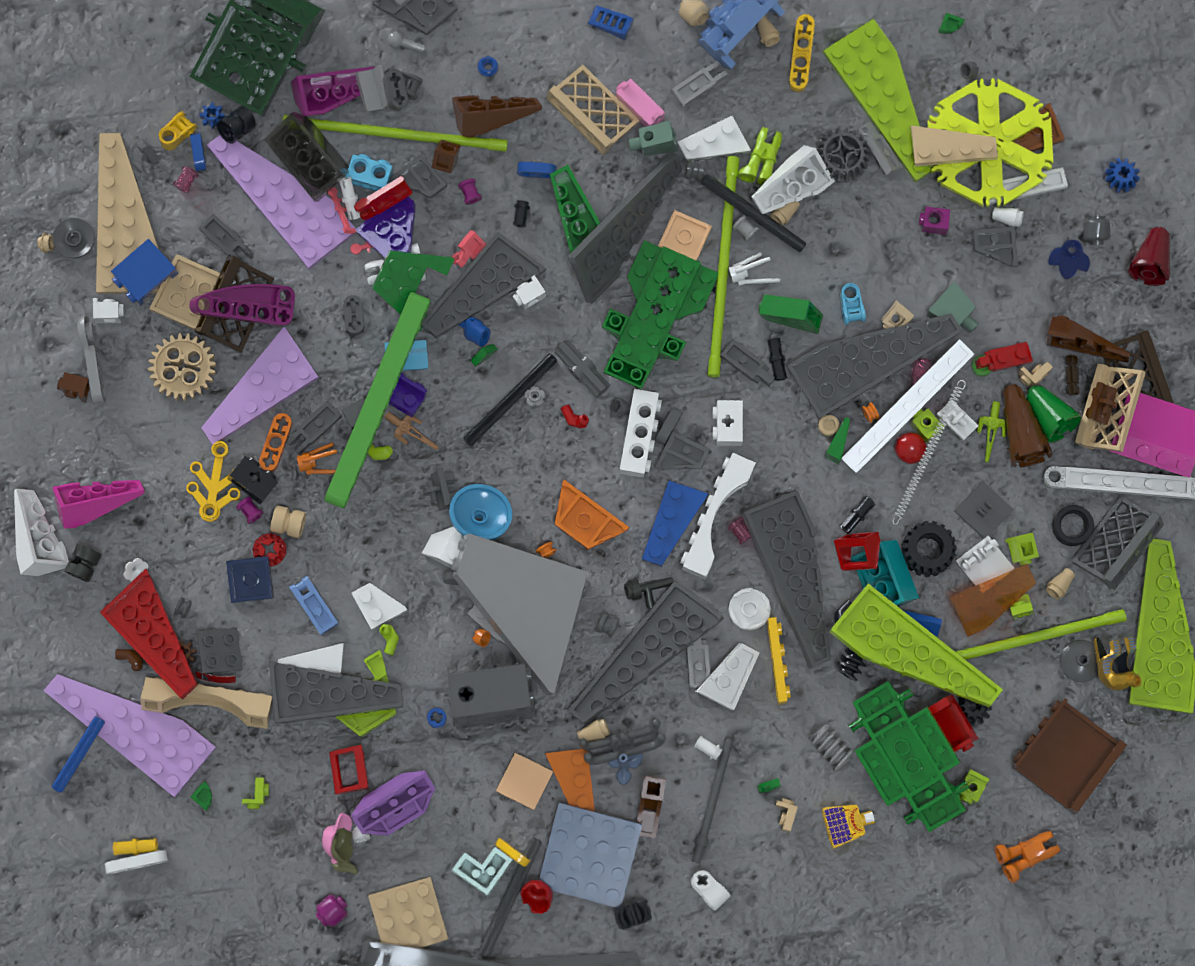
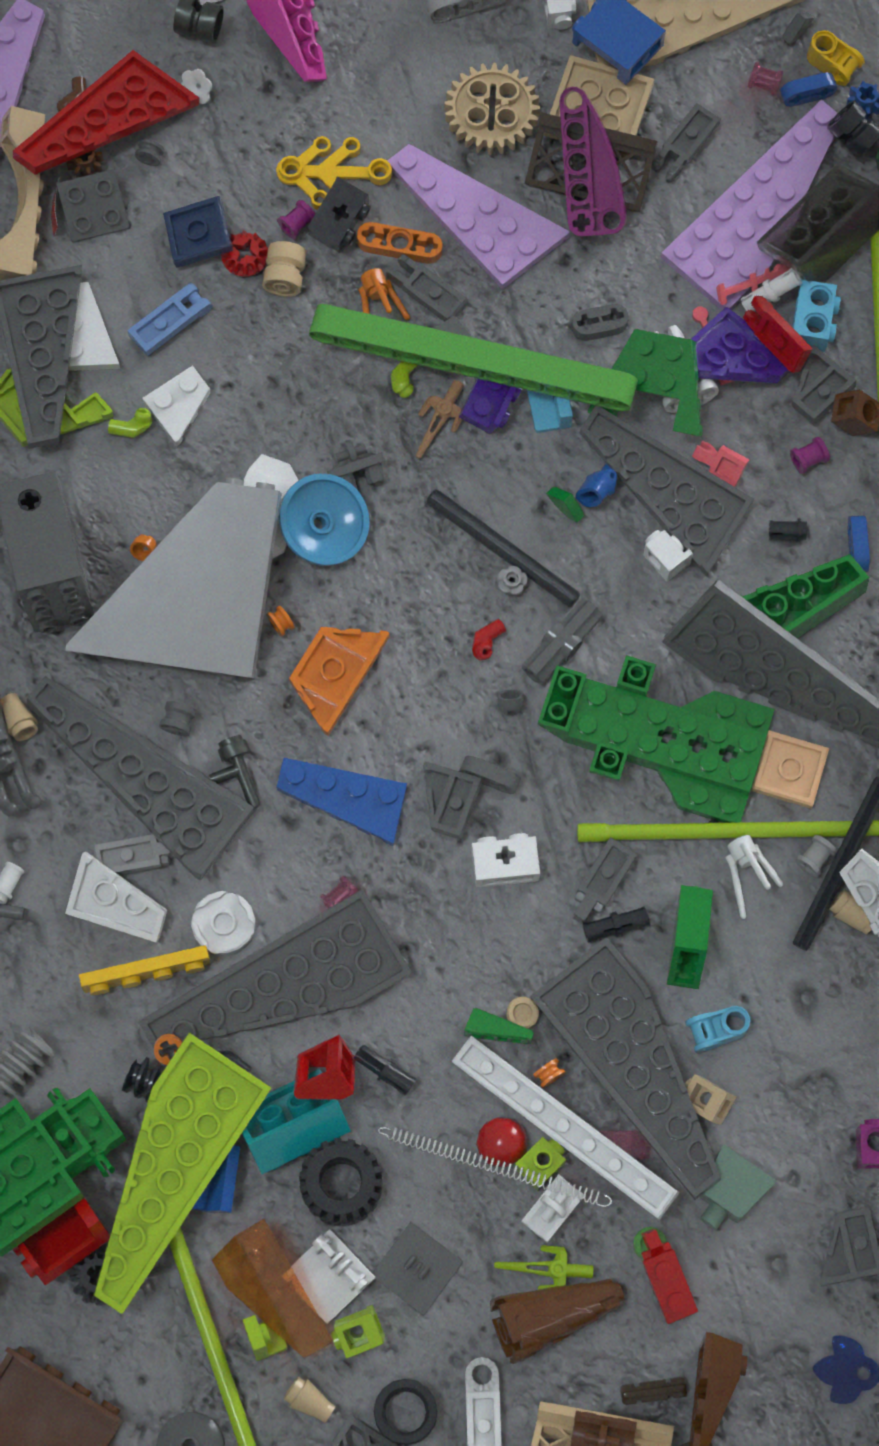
camera: 85 degrees right, 5 degrees down
white brick [619,389,662,478] -> none
white arch [680,453,756,580] -> none
tan bracket [1018,362,1053,387] -> none
green cone [1026,385,1082,443] -> none
none -> orange bush [154,1034,182,1065]

